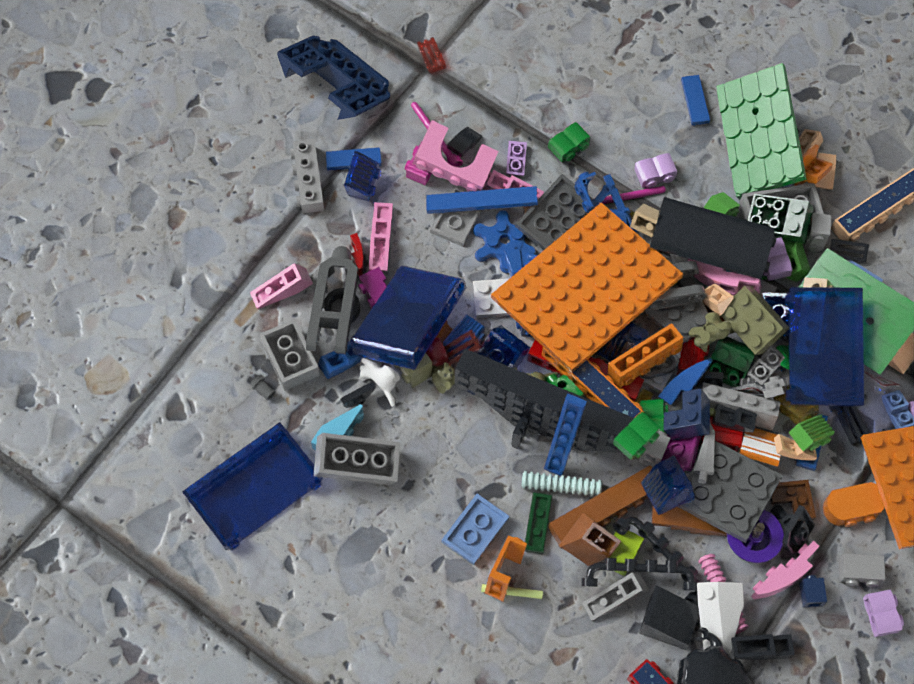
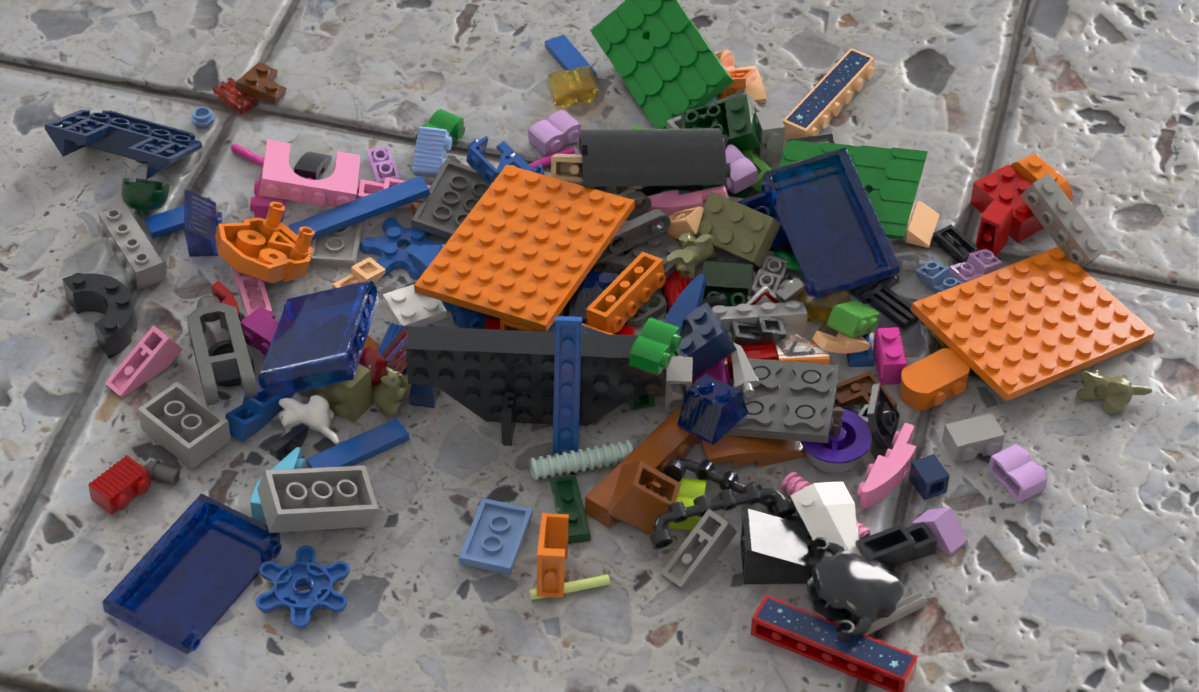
camera: 20 degrees left, 20 degrees down
none -> black brick [62,273,137,359]
none -> red brick [88,455,151,515]
none -> dark green cylinder [122,178,170,216]
none -> medium blue plate [191,106,214,127]
none -> orange brick [215,202,315,284]
none -> reddish brown plate [235,63,286,105]
none -> blue plate [256,545,350,629]
none -> blue tile [306,418,409,468]
none -> light nougat slope [332,257,386,304]
none -> light blue brick [412,126,452,179]
none -> clear yellow brick [547,66,599,107]
none -> clear slope [775,324,816,357]
none -> dark pink brick [872,327,907,385]
none -> lavender slope [911,507,968,557]

